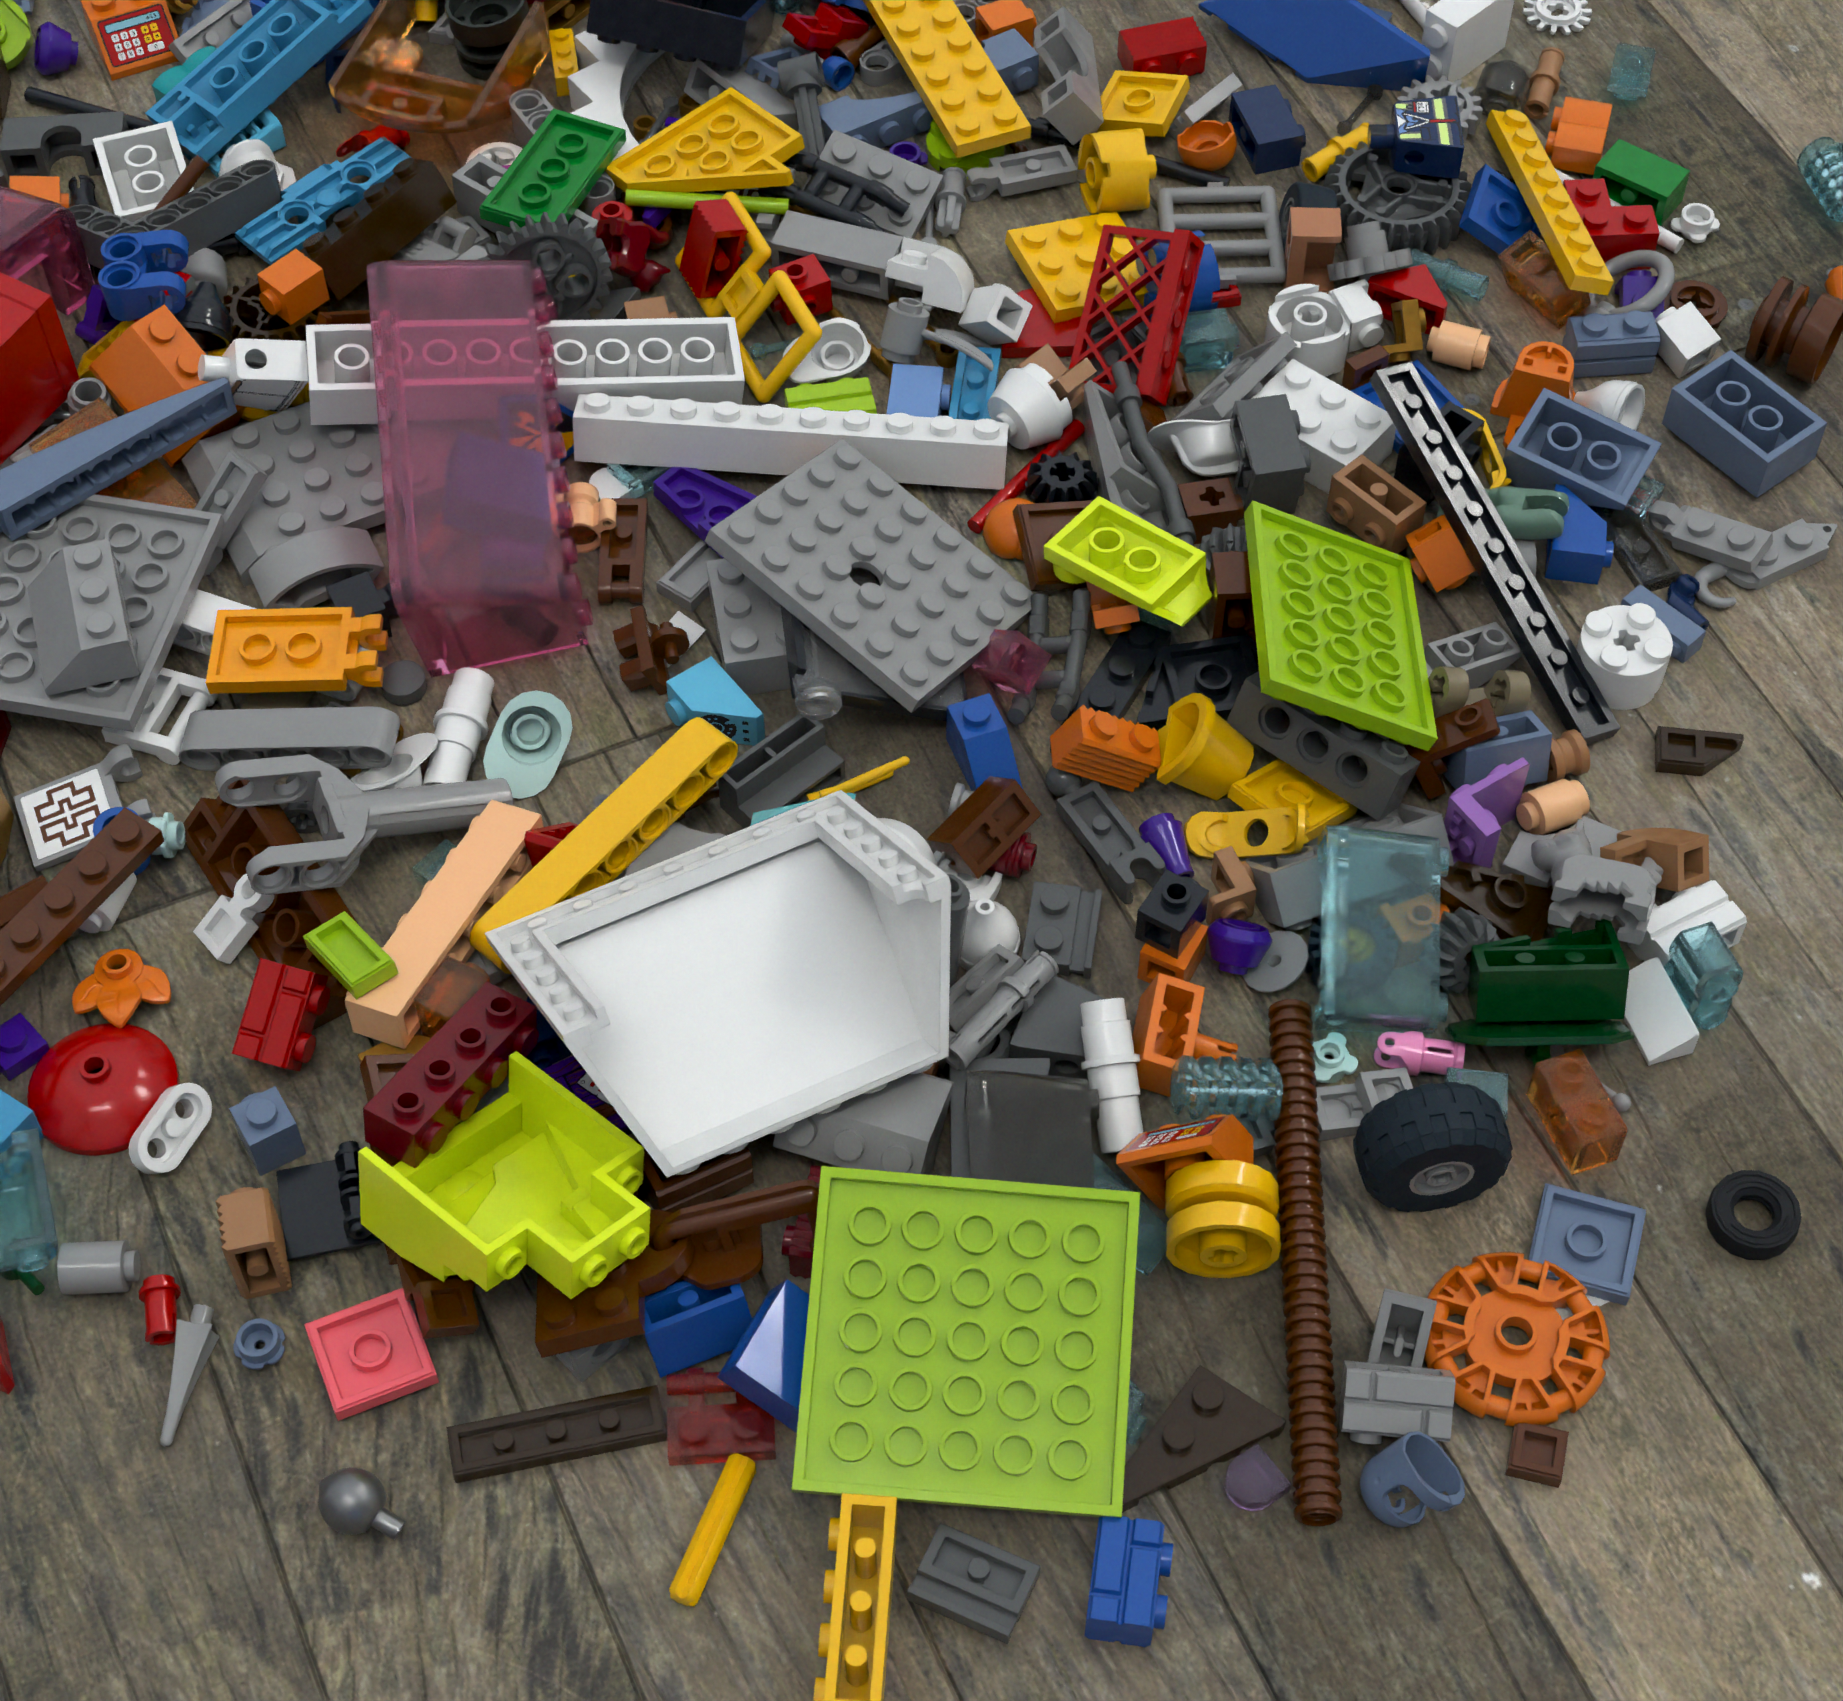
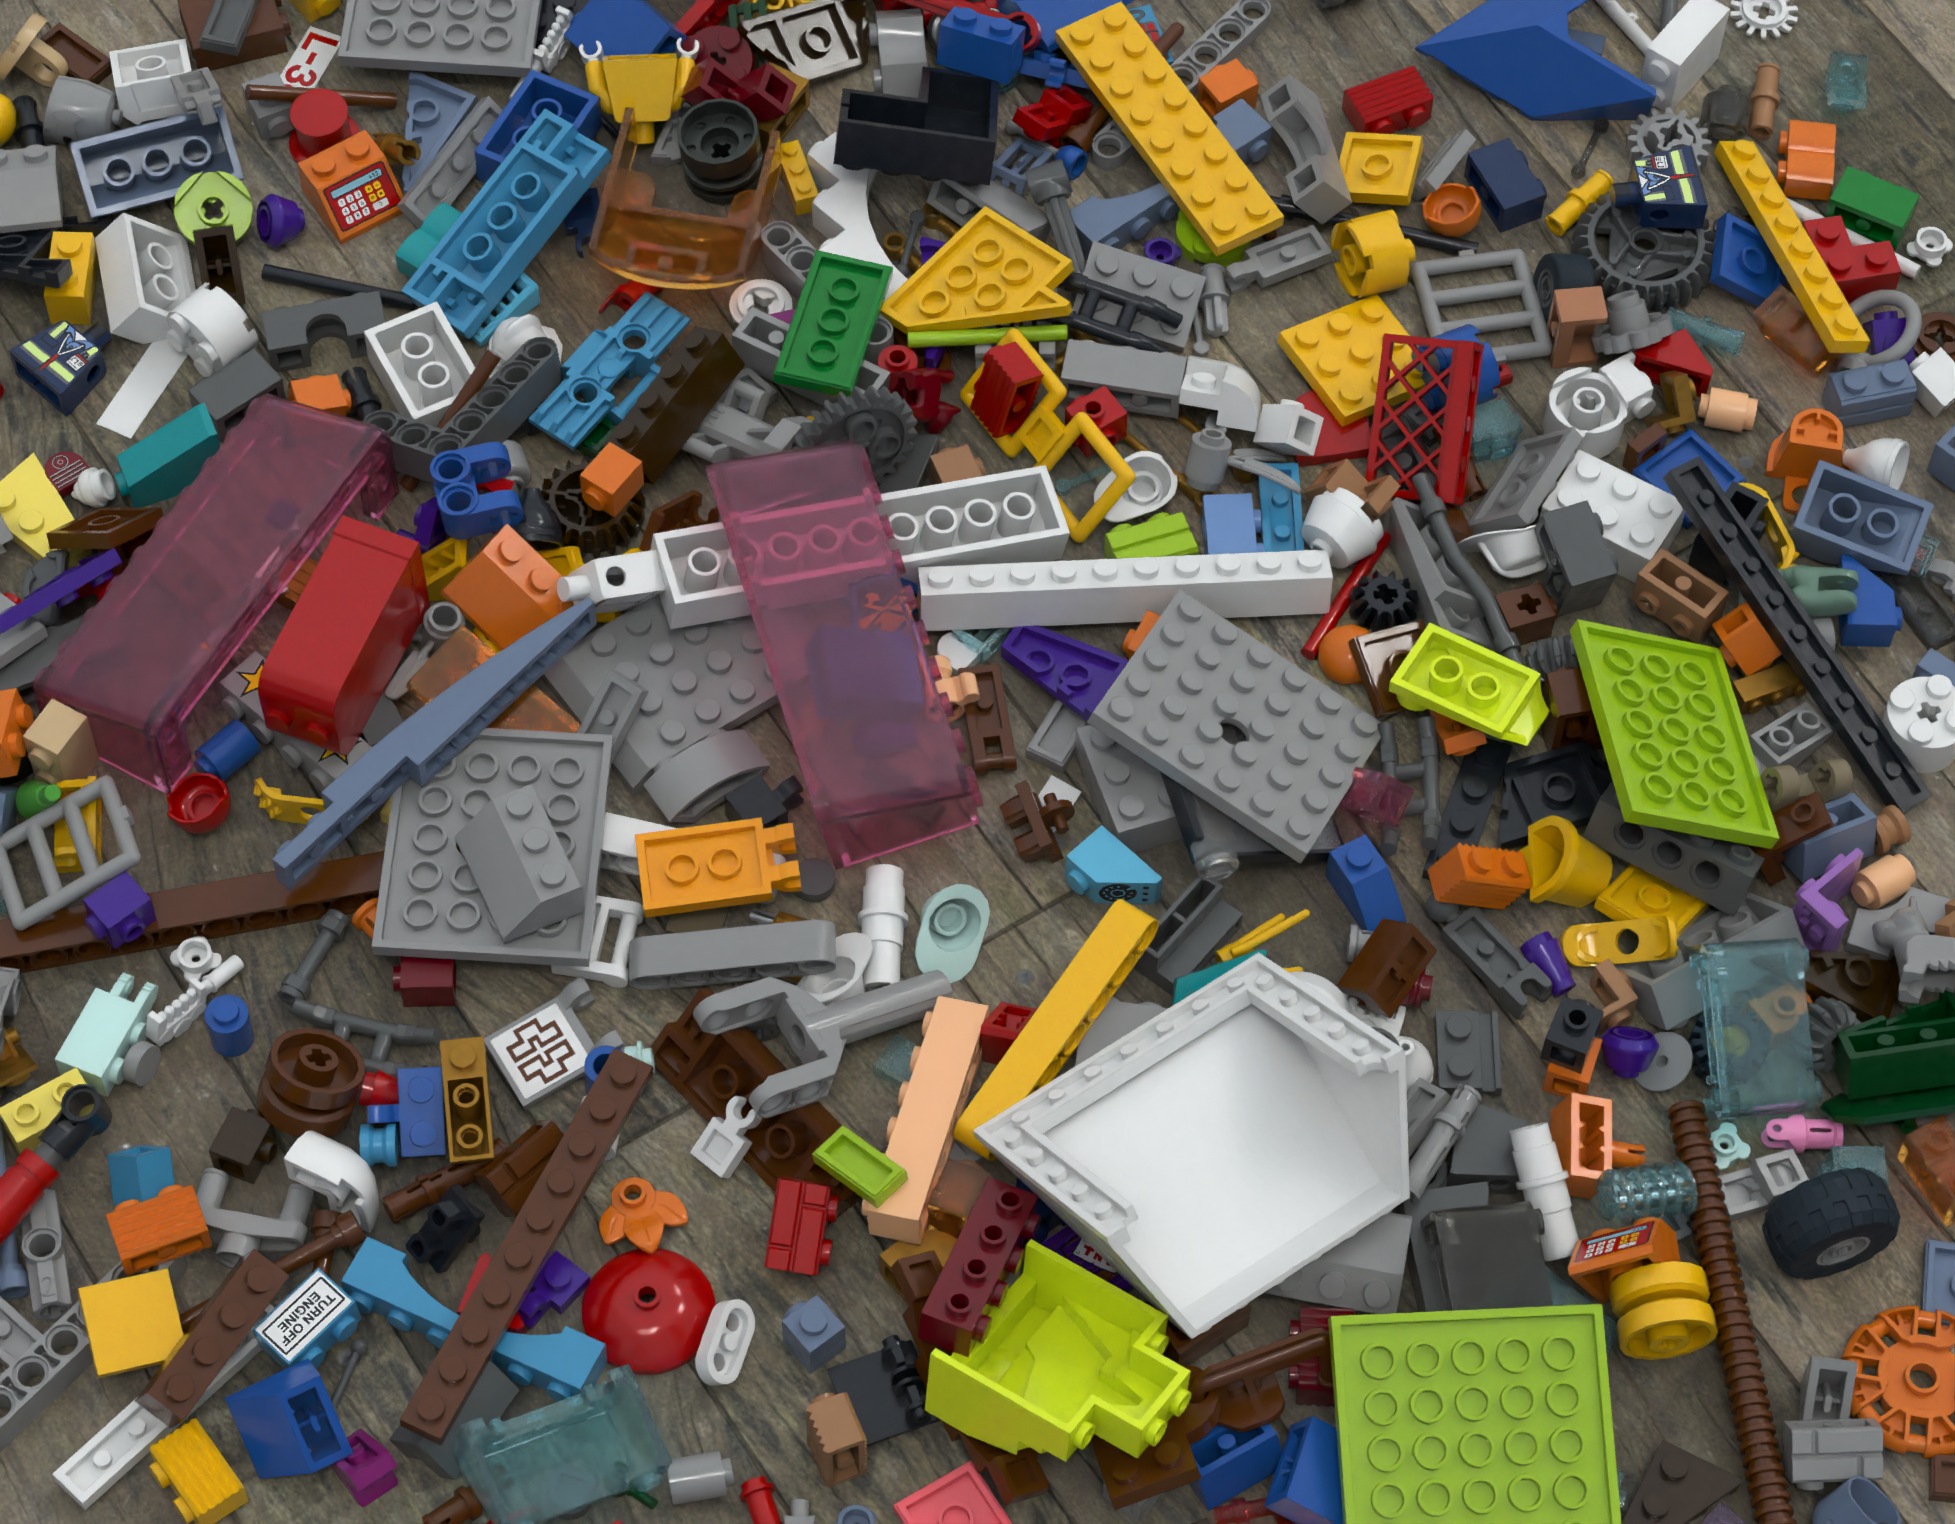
camera: 10 degrees left, 5 degrees up
none -> pearl gold piece [1732,662,1808,715]

